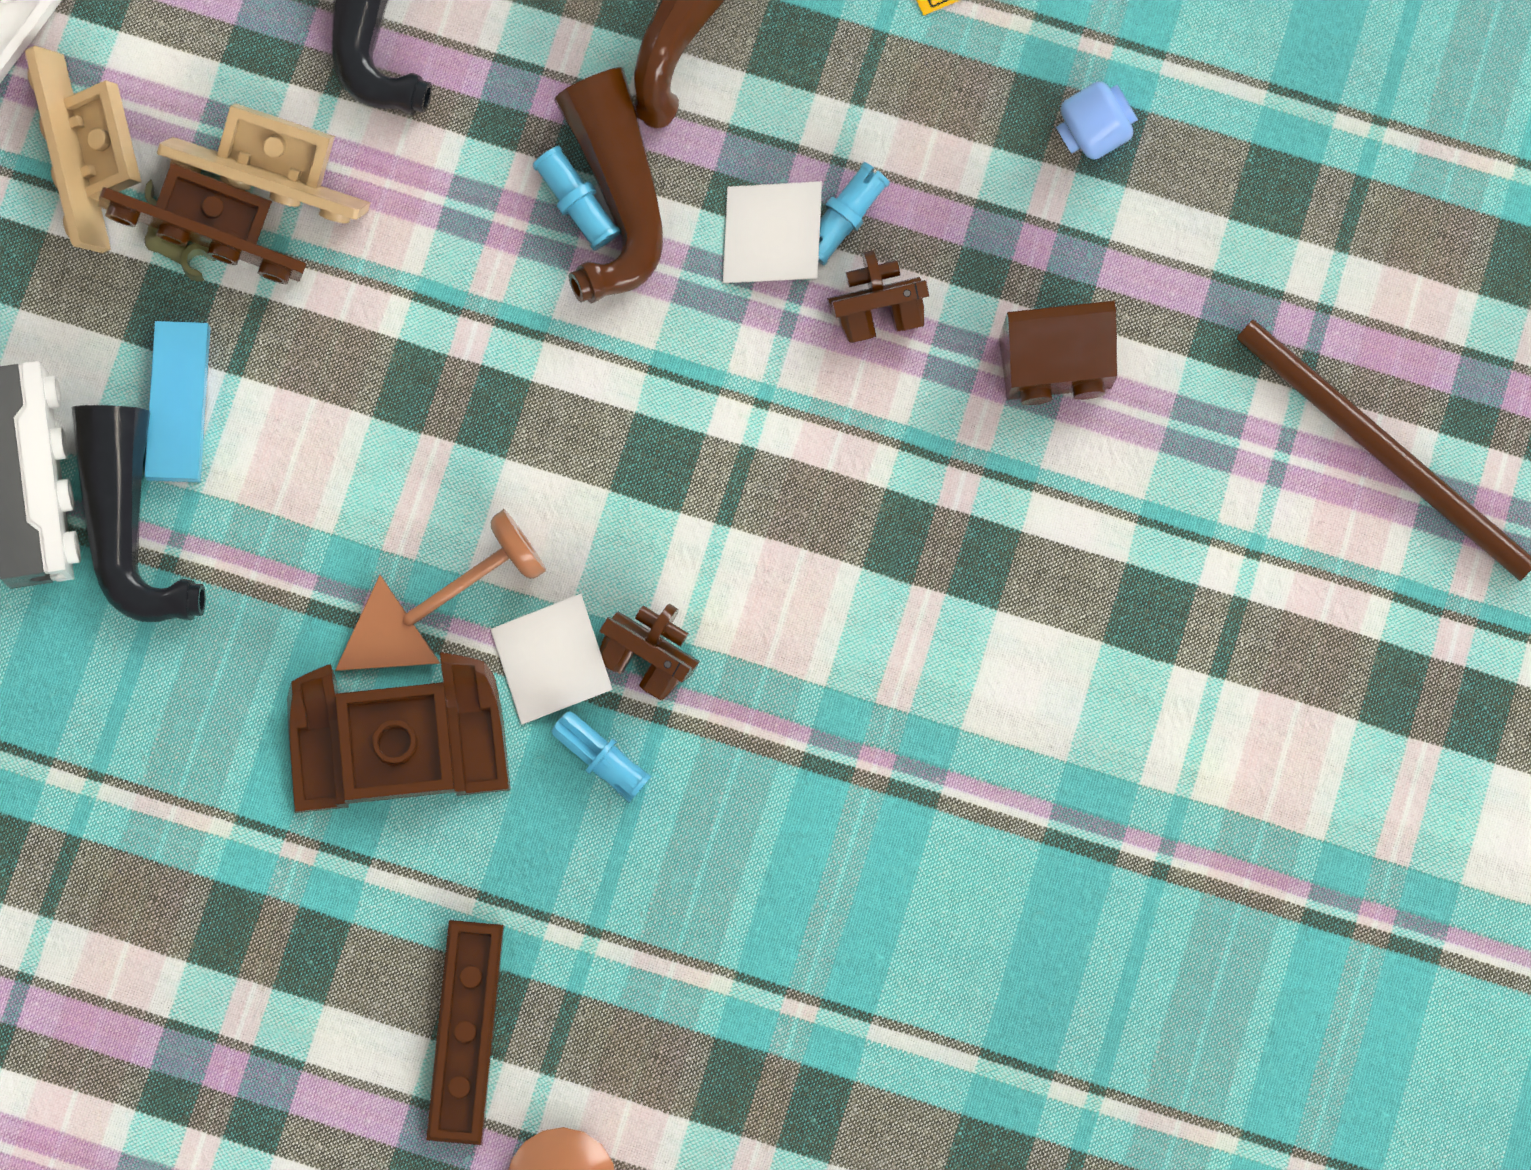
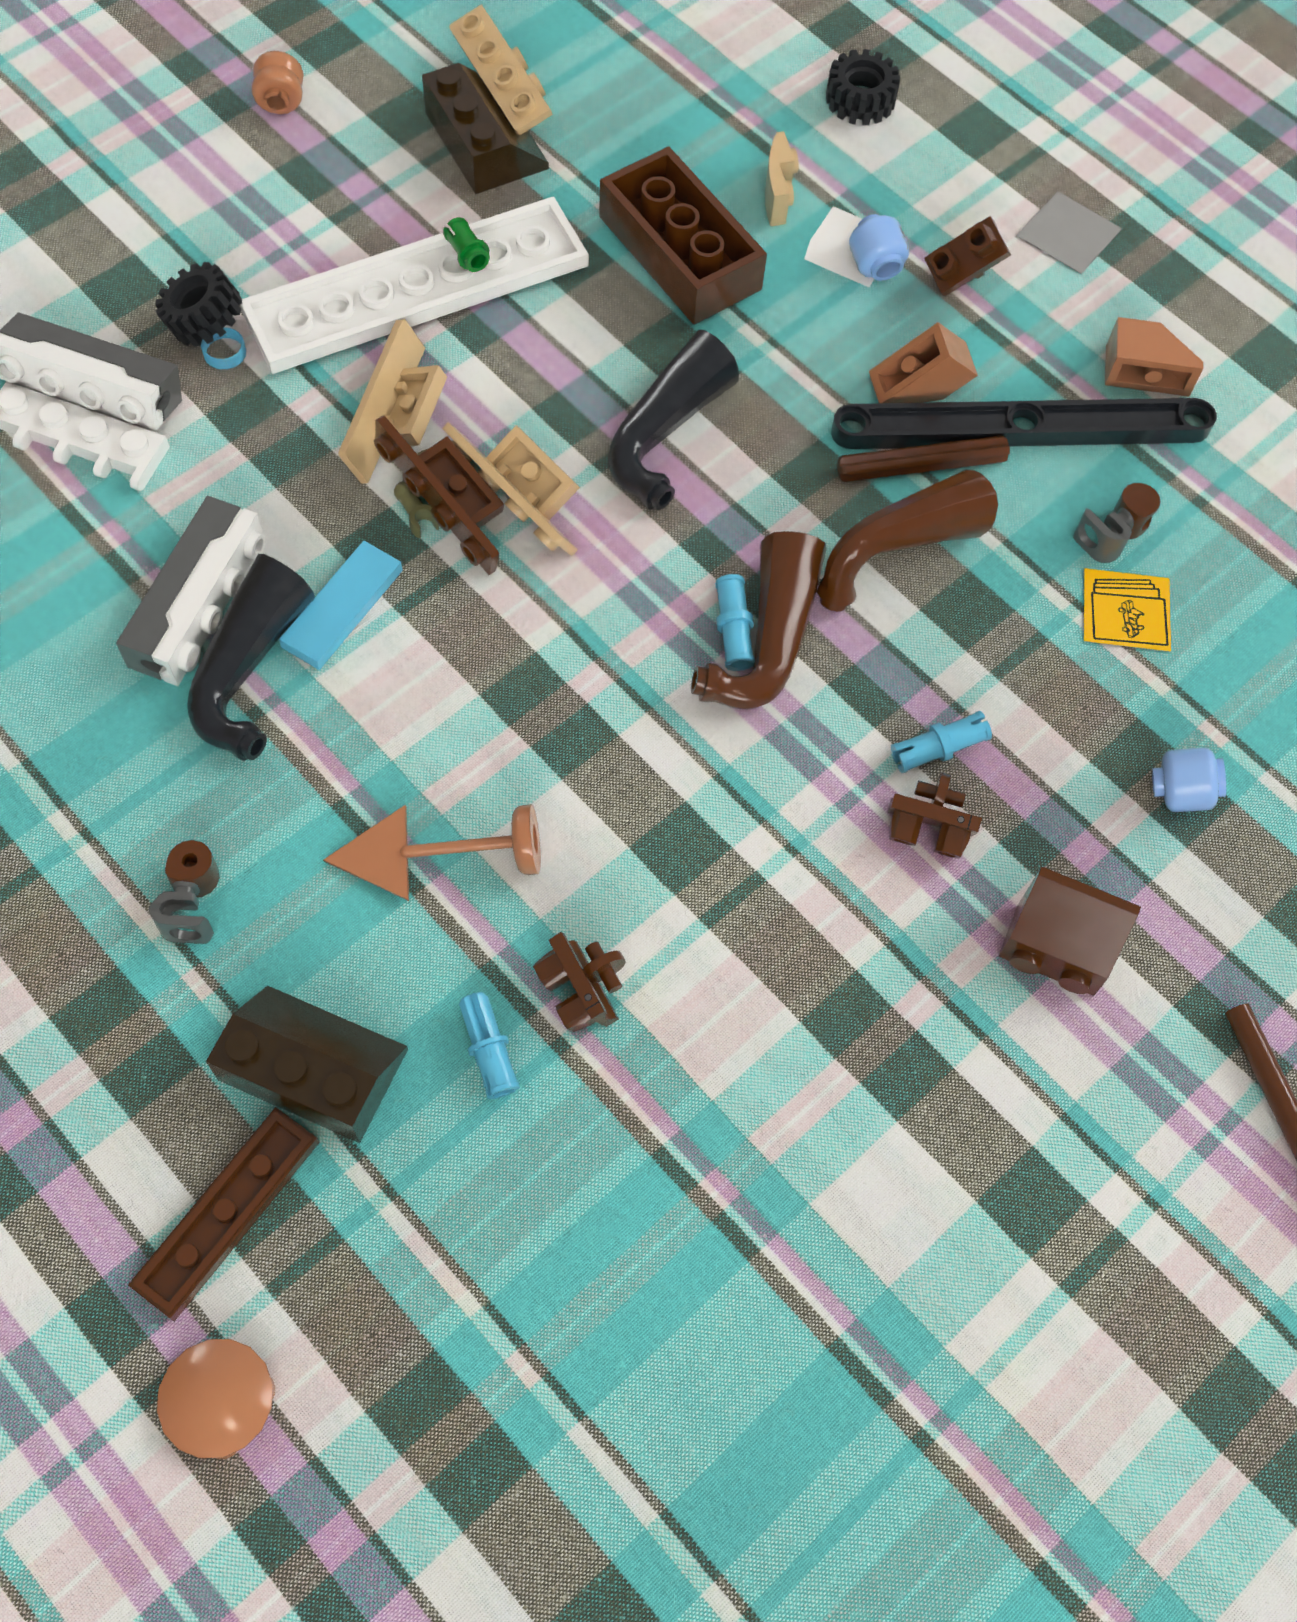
camera: 30 degrees right, 15 degrees down
reddish brown piece [287,652,511,813] -> none
white sticker [491,594,613,725] -> none
white sticker [723,181,822,283] -> none
none -> leg [149,840,220,944]
none -> dark brown slope [206,985,408,1143]

